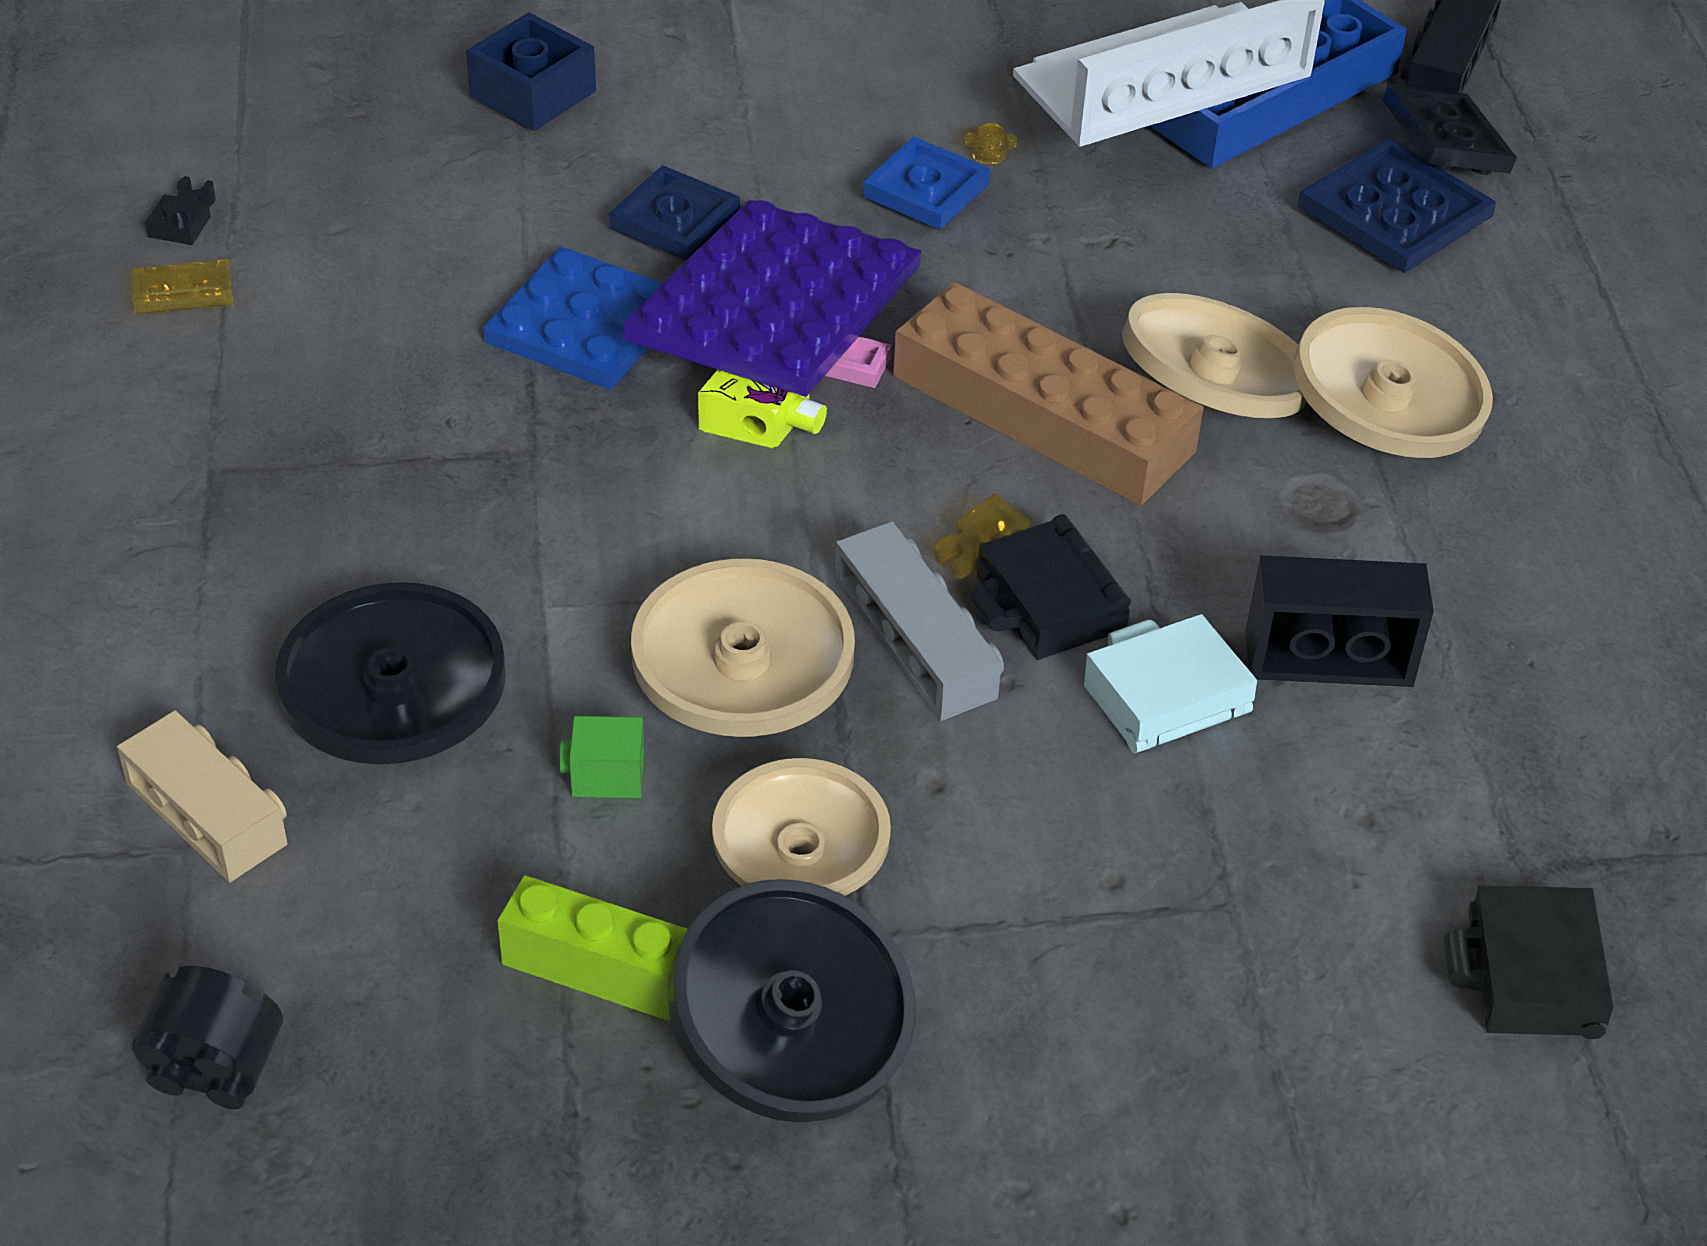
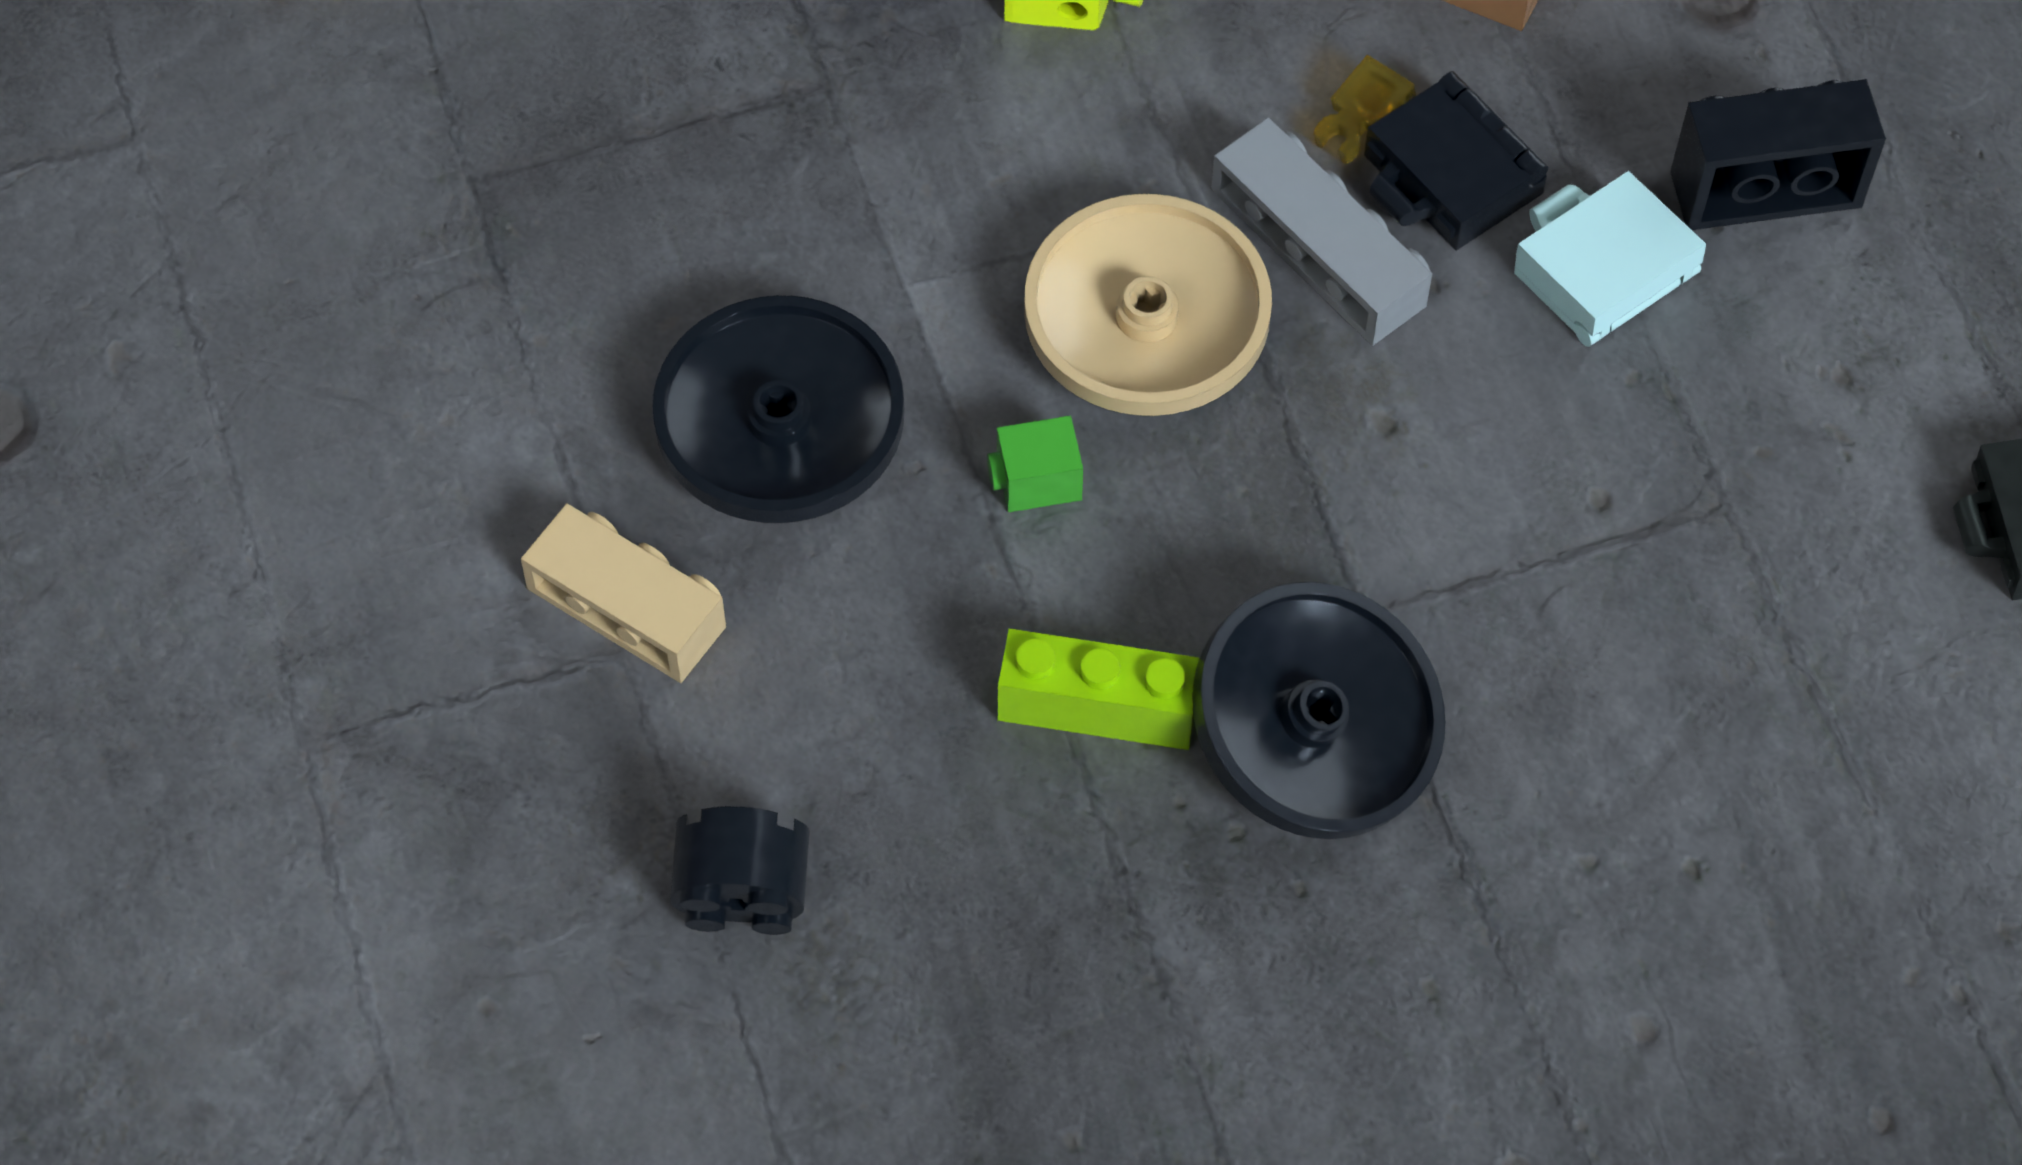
camera: 10 degrees left, 15 degrees up
tan dish [712,758,891,896] -> none

